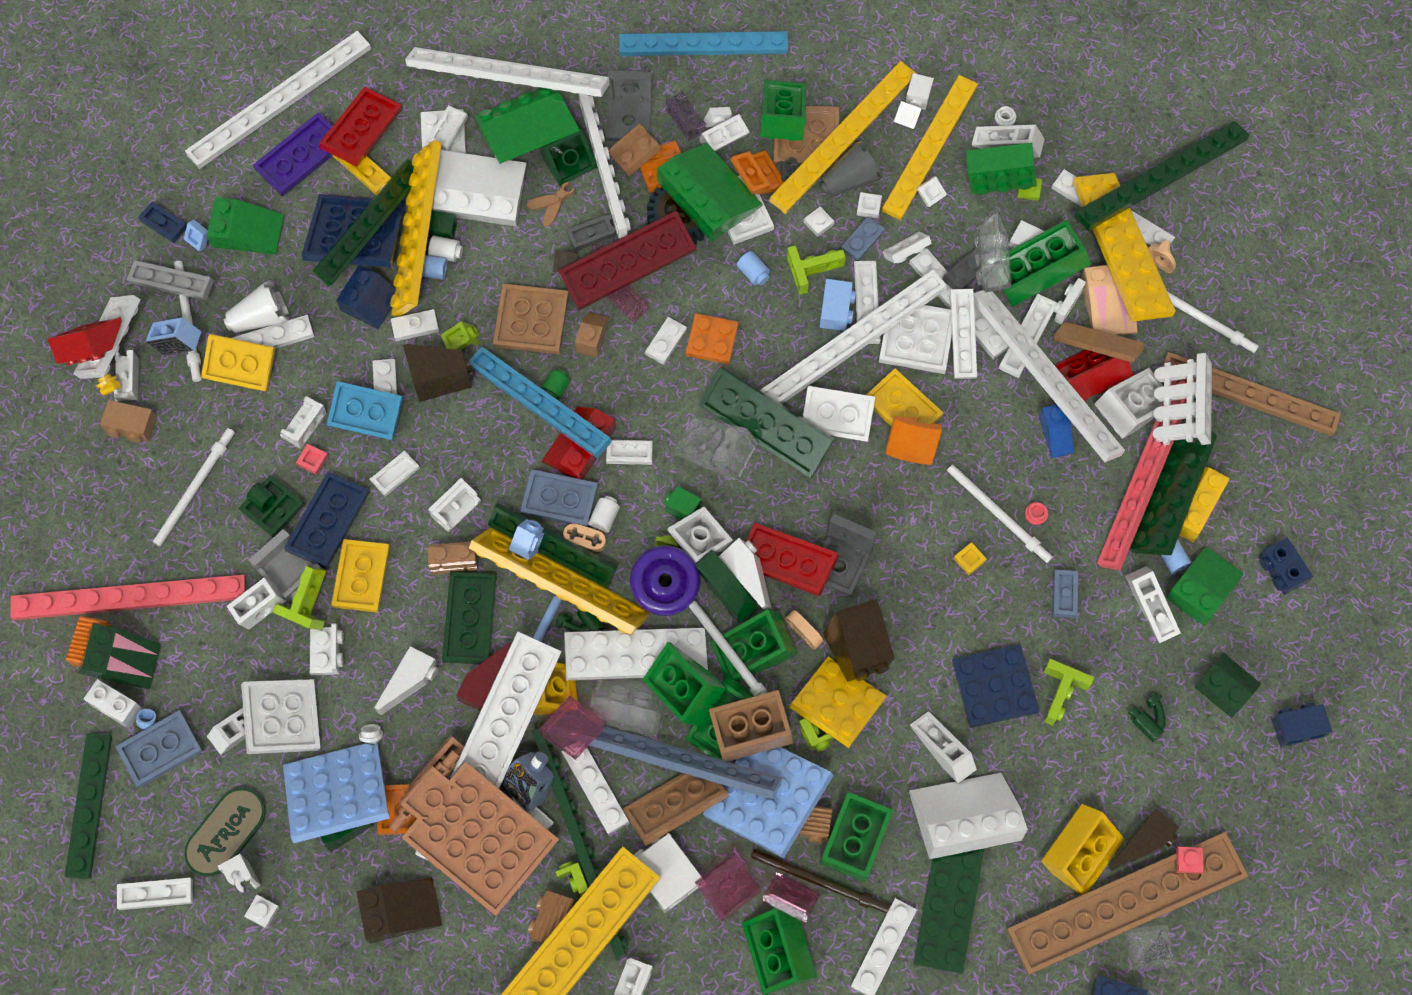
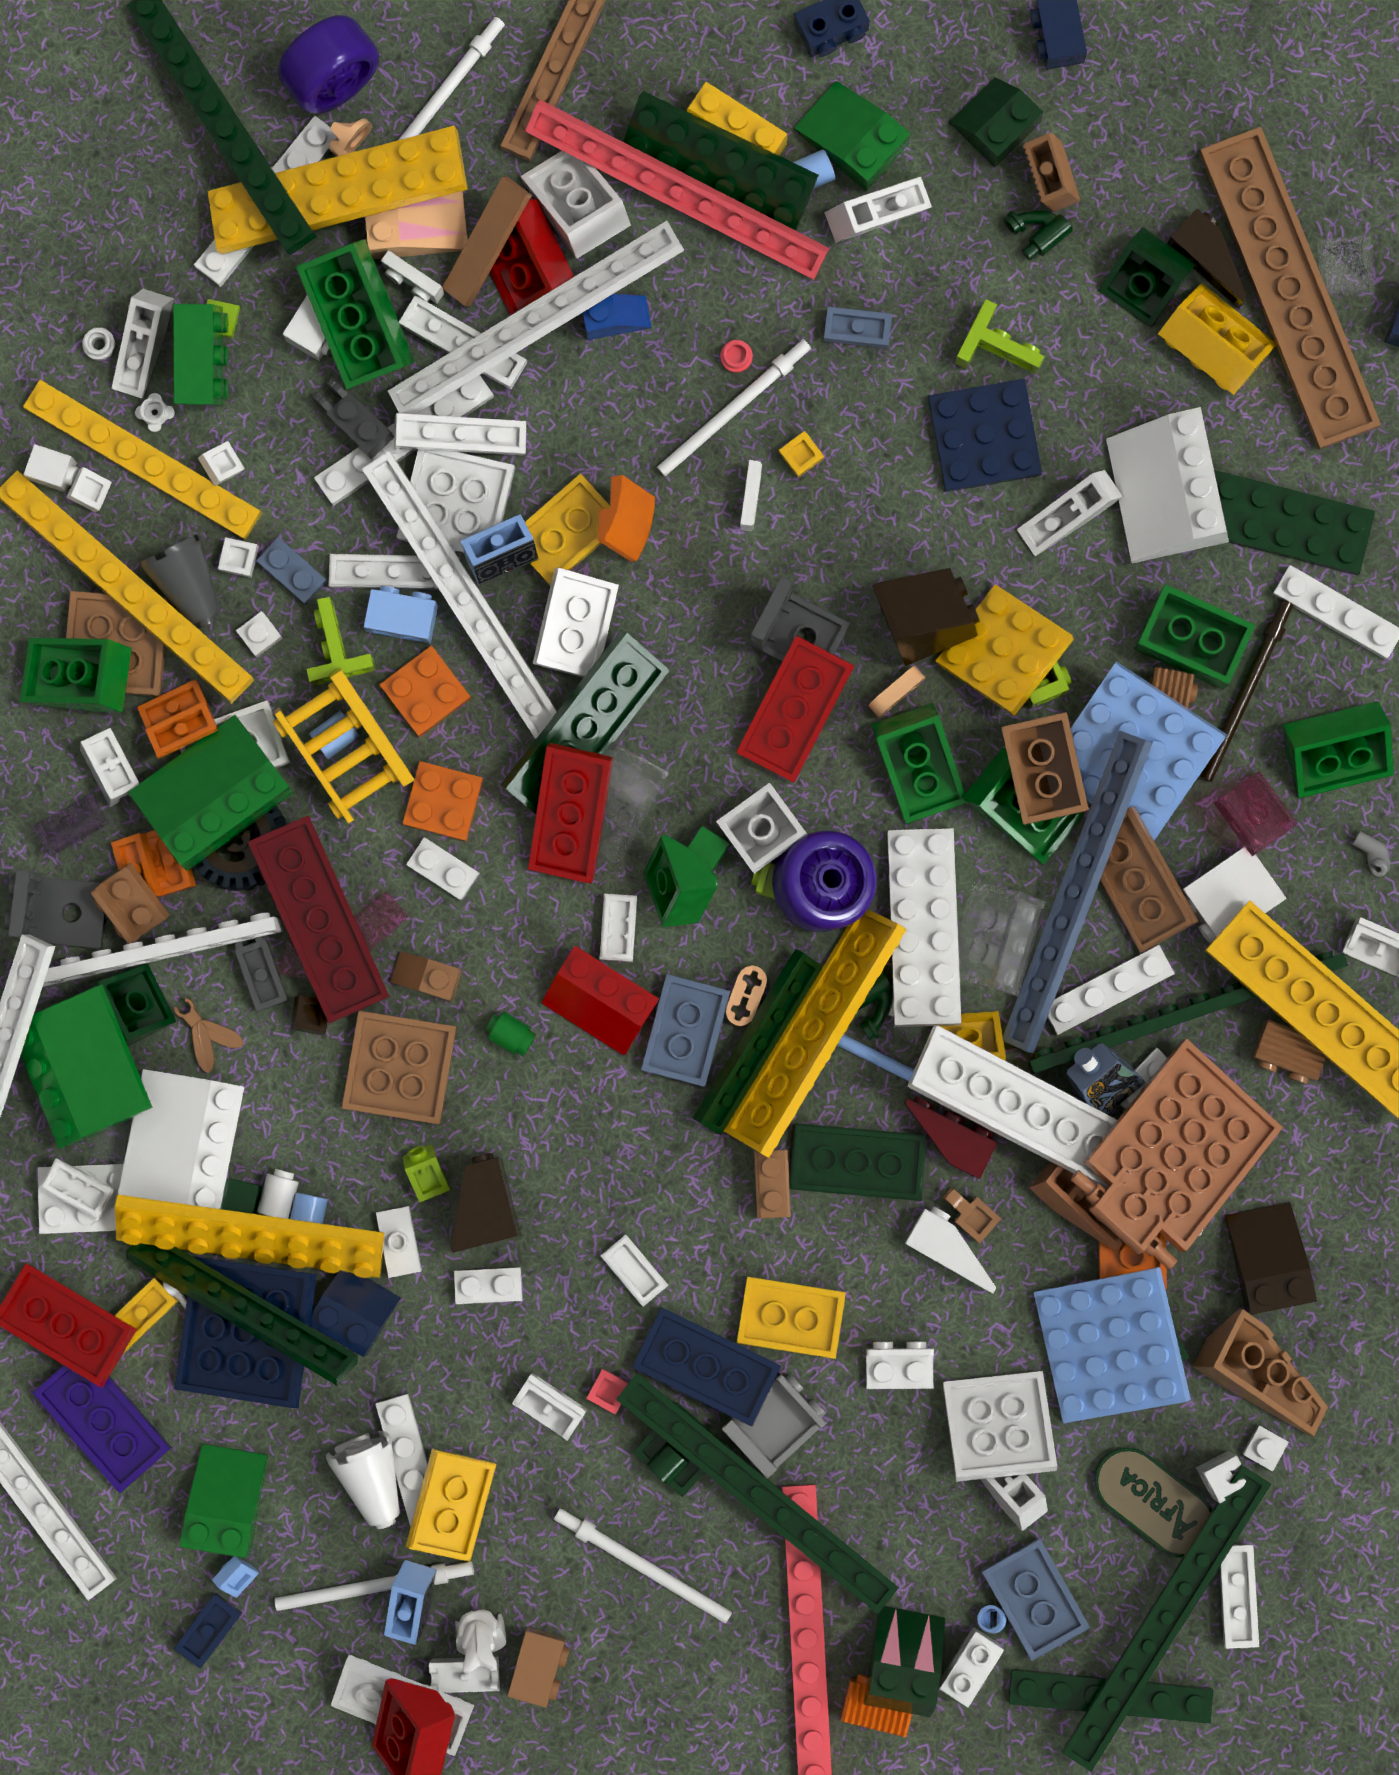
camera: 80 degrees left, 15 degrees up
yellow plate [96,373,121,396] -> none
light grey plate [127,260,214,300] -> none
white brick [227,578,286,629] -> none
lime bracket [273,566,326,630] -> none
dark azure plate [327,381,404,441] -> none
white plate [359,724,383,745] -> none
white hinge [428,478,481,533] -> none
dark azure plate [469,347,612,458] -> none
light blue window [509,519,544,560] -> none
clear pink tile [538,696,607,760] -> none
lime bracket [555,862,588,897] -> none
white brick [588,496,620,533] -> none
green slope [642,642,726,726] -> none
white bar [689,601,767,697] -> none
dark green slope [695,550,757,622] -> none
white plate [704,107,732,127] -> none
white slope [719,538,771,610] -> none
clear pink tile [761,873,820,923] -> none
pearl dark grey plate [777,157,799,182] -> none
white plate [882,231,932,264] -> none
clear slope [974,208,1011,293] -> none
white fence [1153,353,1212,445] -> none
coral plate [1176,846,1203,874] -> none
none -> white plate [135,393,175,432]
none -> yellow fence [272,667,414,824]
none -> dark purple wheel [278,15,379,114]
none -> orange plate [379,645,471,738]
none -> white hair [455,1610,506,1673]
none -> brick [461,514,539,586]
none -> red plate [528,743,614,884]
none -> dark green plate [616,1373,899,1614]
none -> green slope [643,835,718,927]
none -> white tile [740,460,762,531]
none -> medium nougat plate [942,1187,1001,1244]
none -> medium nougat brick [1023,133,1080,212]
none -> dark green plate [1061,1465,1271,1772]
none -> dark green slope [1098,227,1195,327]
none -> medium nougat wedge [1193,1309,1328,1436]
none -> light grey arm [1352,831,1390,877]

